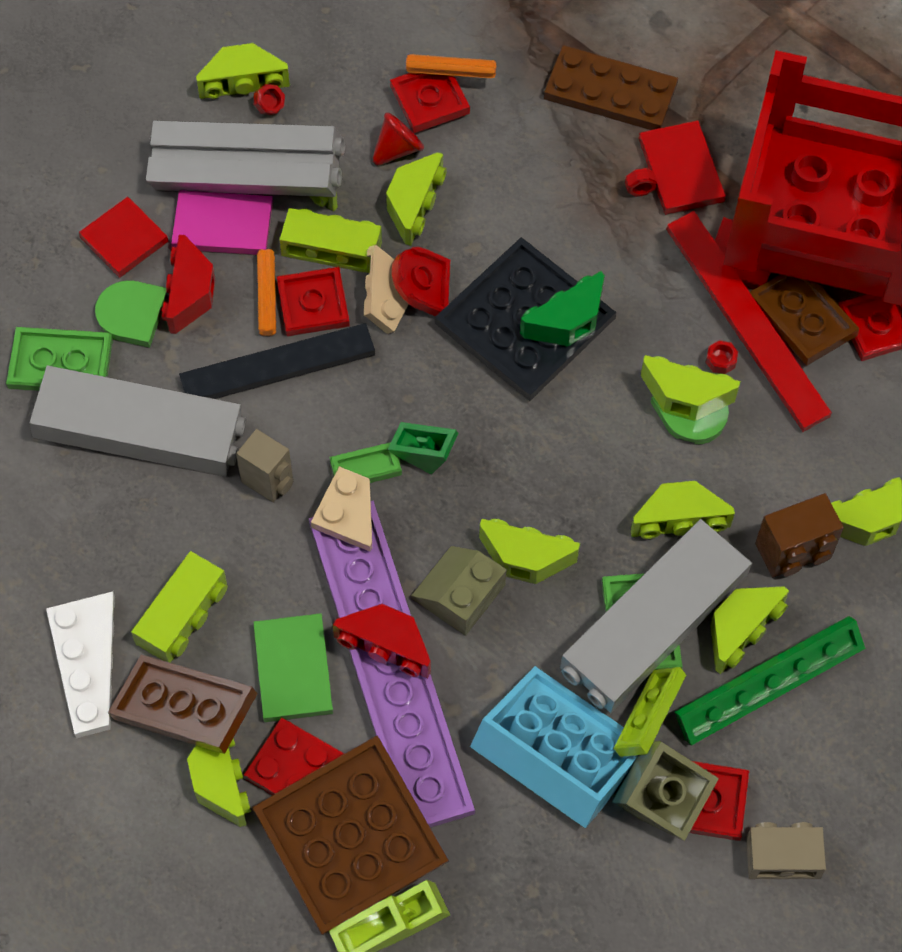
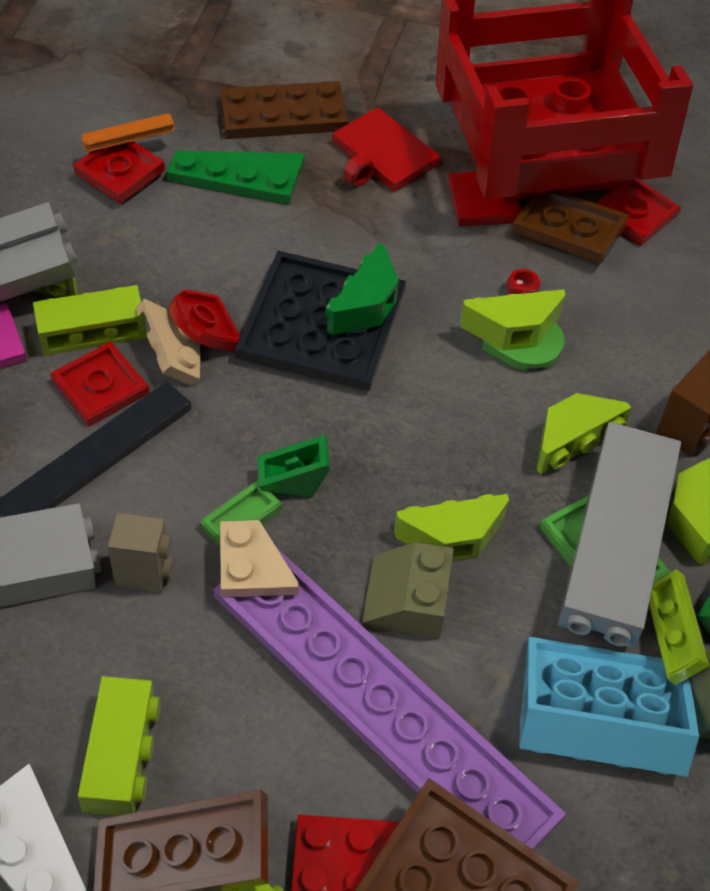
camera: 30 degrees left, 10 degrees down
bright green tile [253,613,333,722] -> none
orange axle [257,249,276,336] -> none
red slope [333,604,431,679] -> none
red hat [373,112,424,165] -> none
lime slope [386,152,447,246] -> none
red tile [666,211,832,432] -> none
none -> green wing [166,151,305,205]

